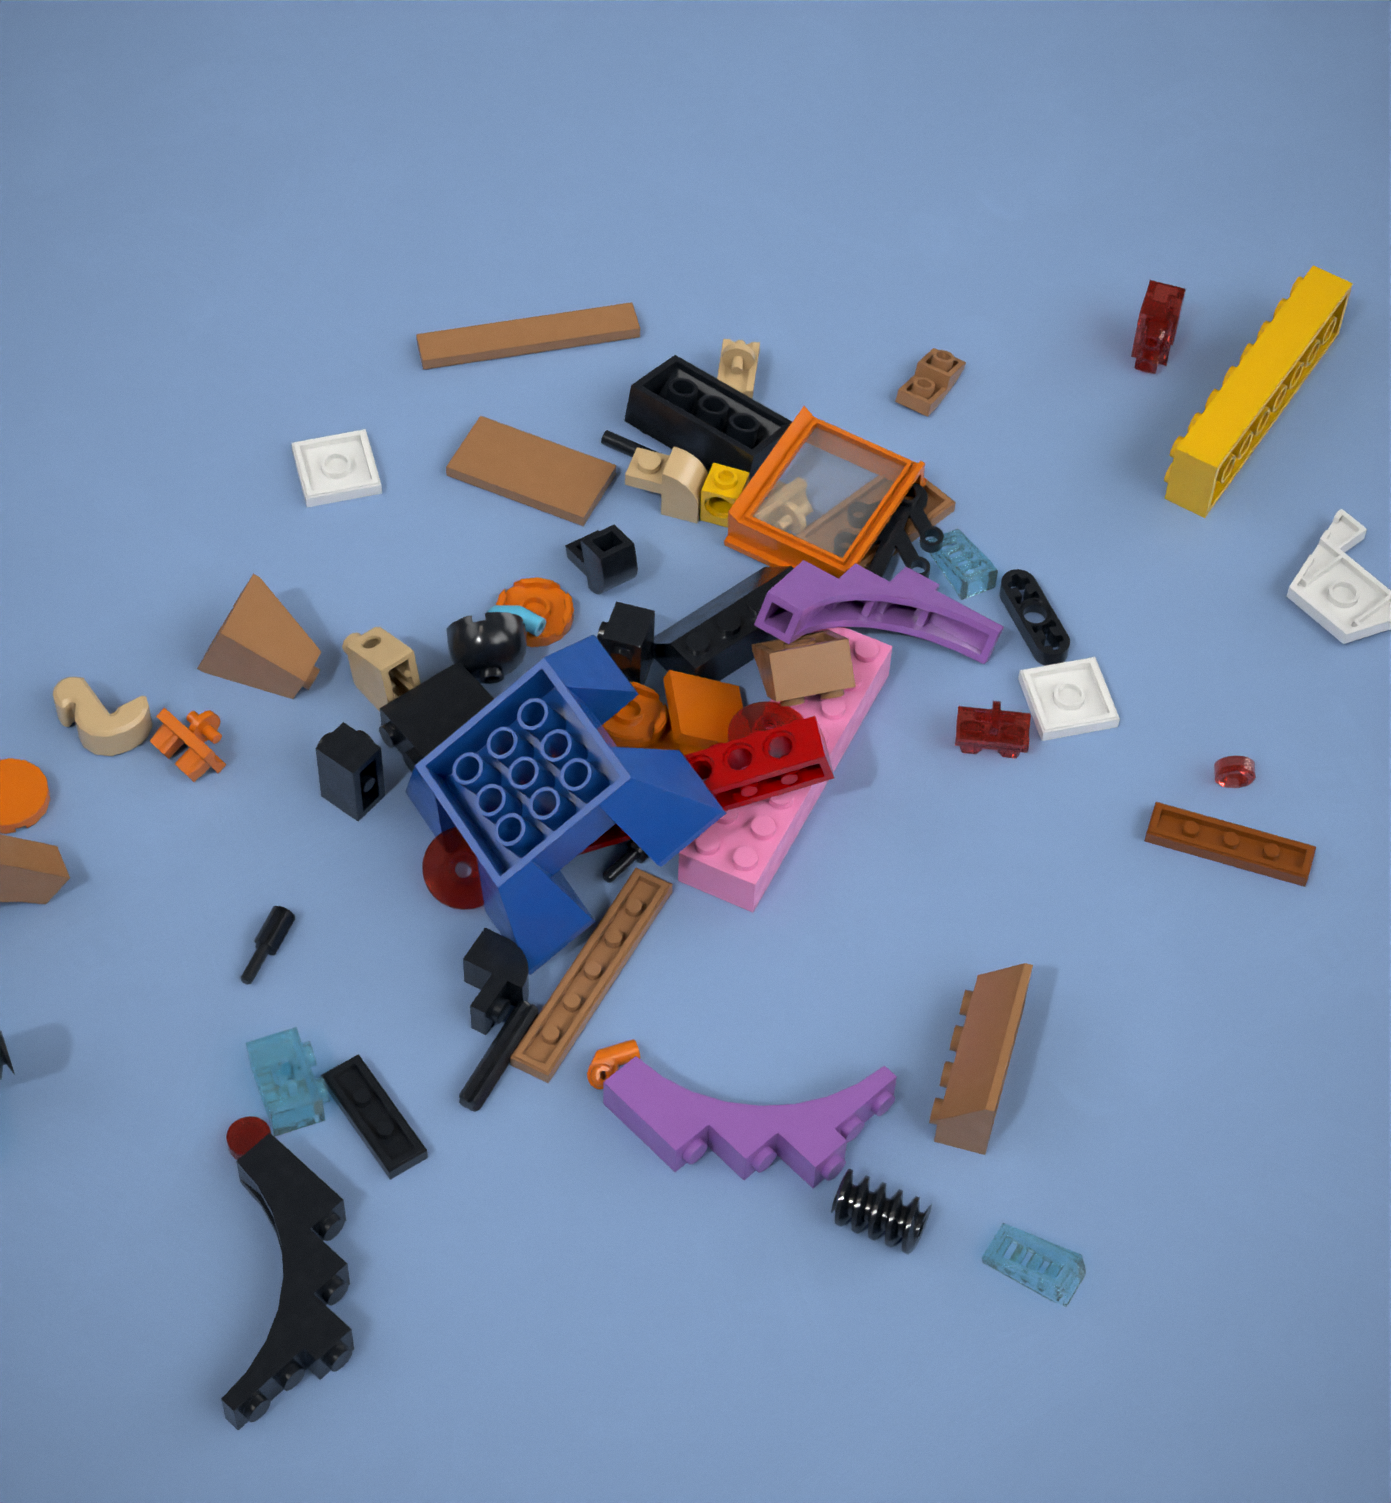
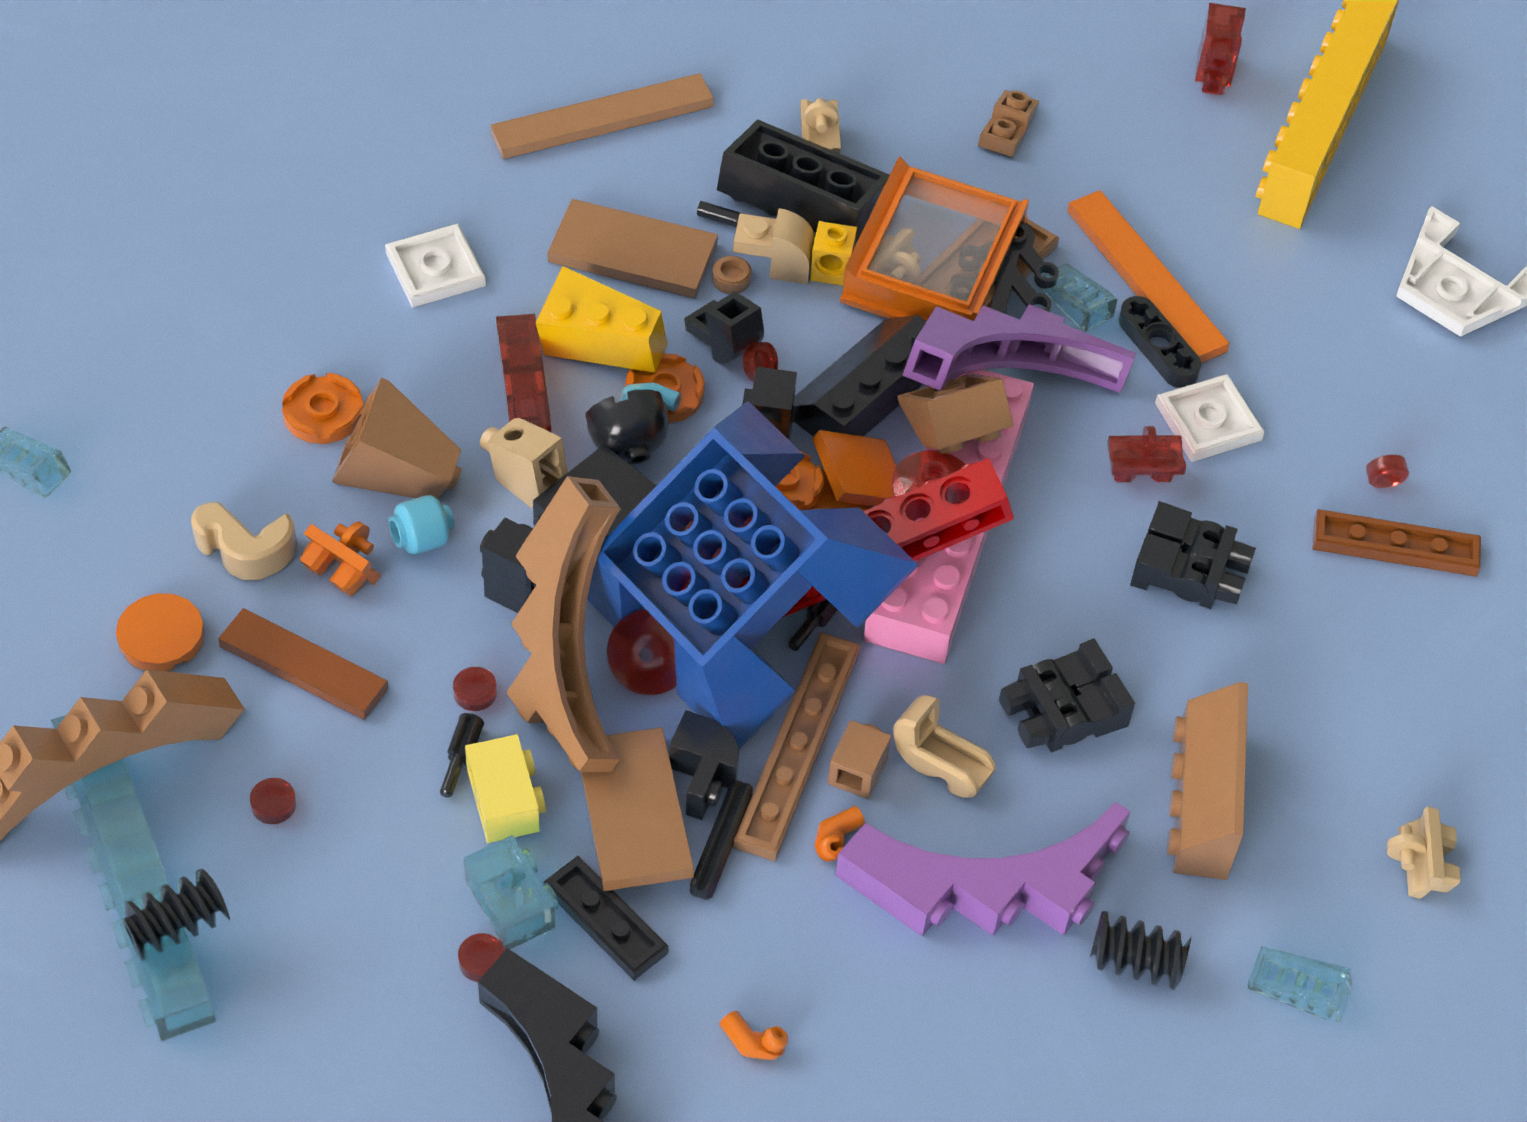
camera: 10 degrees left, 0 degrees up
none -> dark orange tile [218,608,389,720]
none -> clear red tile [250,778,296,824]
none -> orange tile [282,373,364,444]
none -> medium azure head [388,495,454,555]
none -> clear red tile [453,667,497,711]
none -> light yellow brick [465,734,546,844]
none -> clear red slope [496,313,552,432]
none -> medium nougat arch [506,476,621,772]
none -> yellow wedge [535,266,668,373]
none -> medium nougat tile [580,727,694,891]
none -> medium nougat tile [712,256,751,294]
none -> orange arm [719,1011,789,1060]
none -> clear red tile [743,342,778,382]
none -> medium nougat brick [828,720,891,799]
none -> tan animal [893,695,996,798]
none -> black hips [999,638,1135,753]
none -> orange tile [1067,190,1230,363]
none -> black hips [1130,501,1256,609]
none -> tan hips [1387,806,1461,899]

